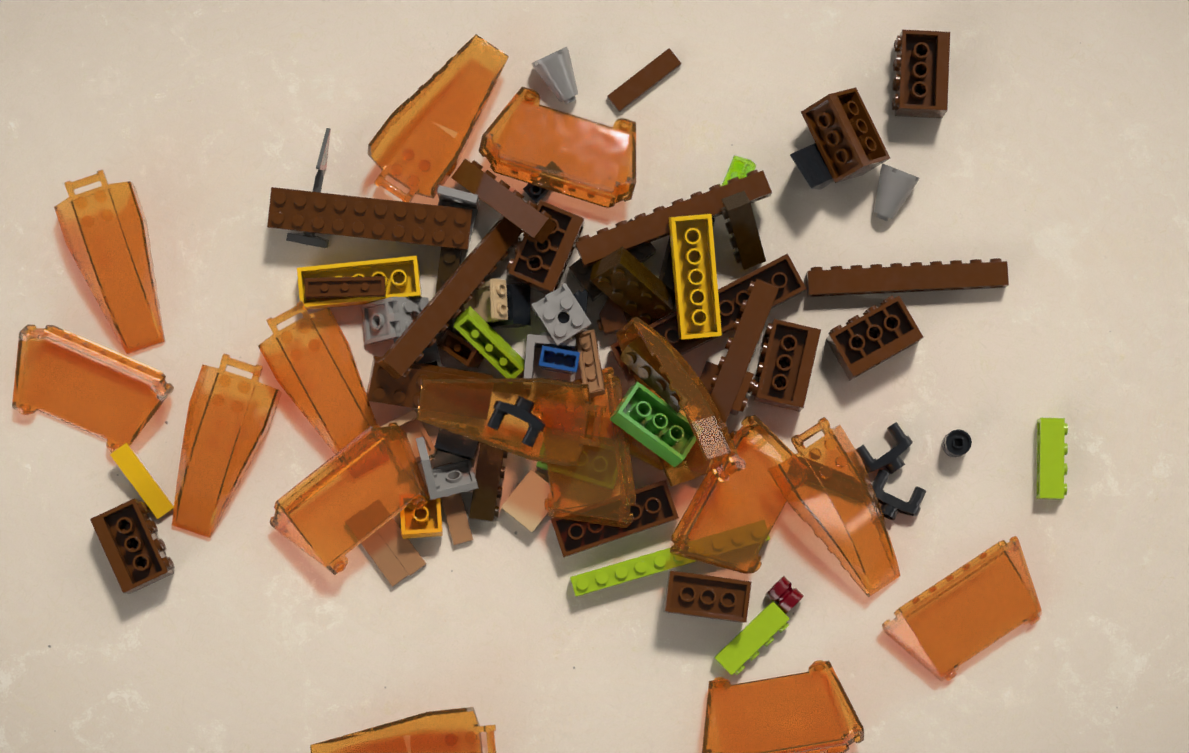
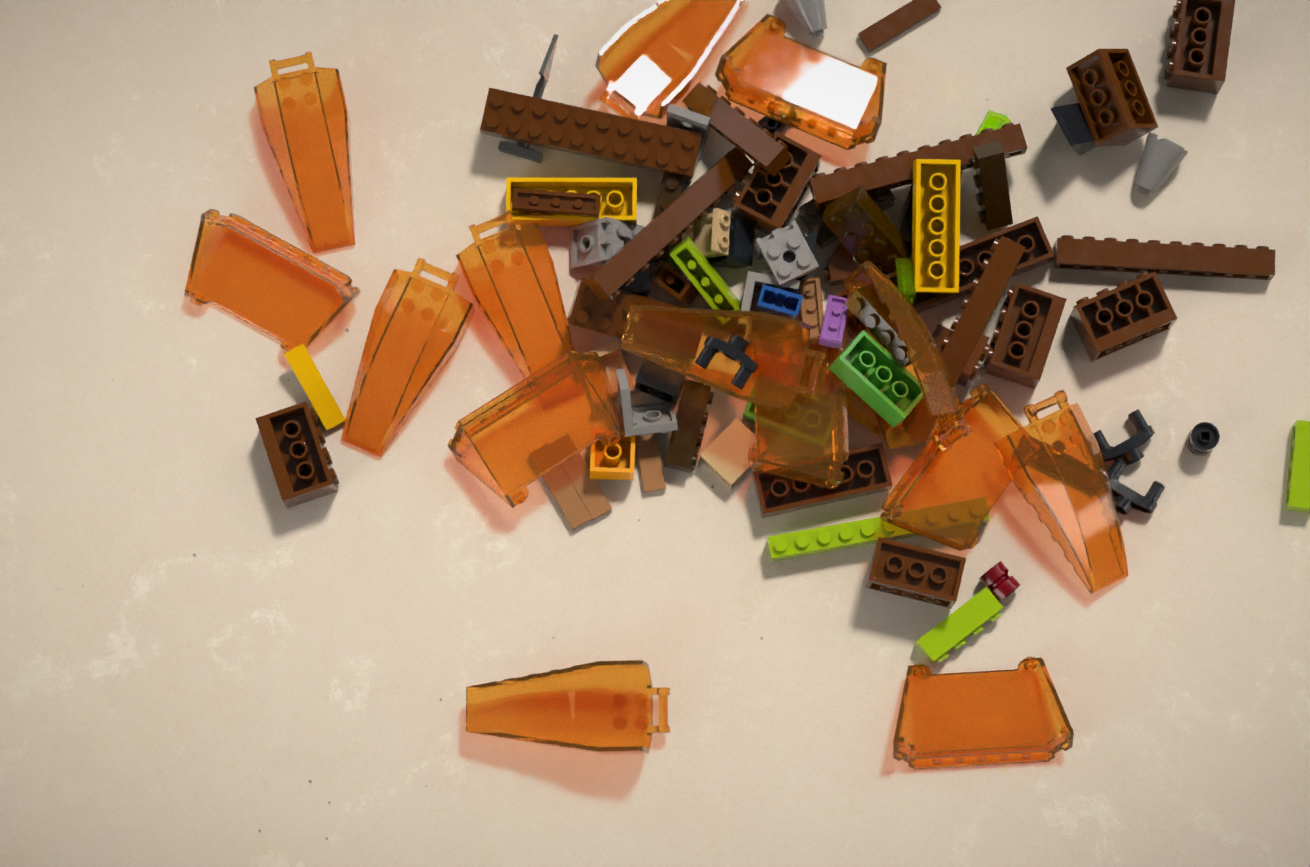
camera: 10 degrees right, 5 degrees down
clear orange windscreen [882,536,1042,682] -> none
none -> medium lavender tile [819,295,849,349]
none -> clear neon green slope [895,258,916,307]

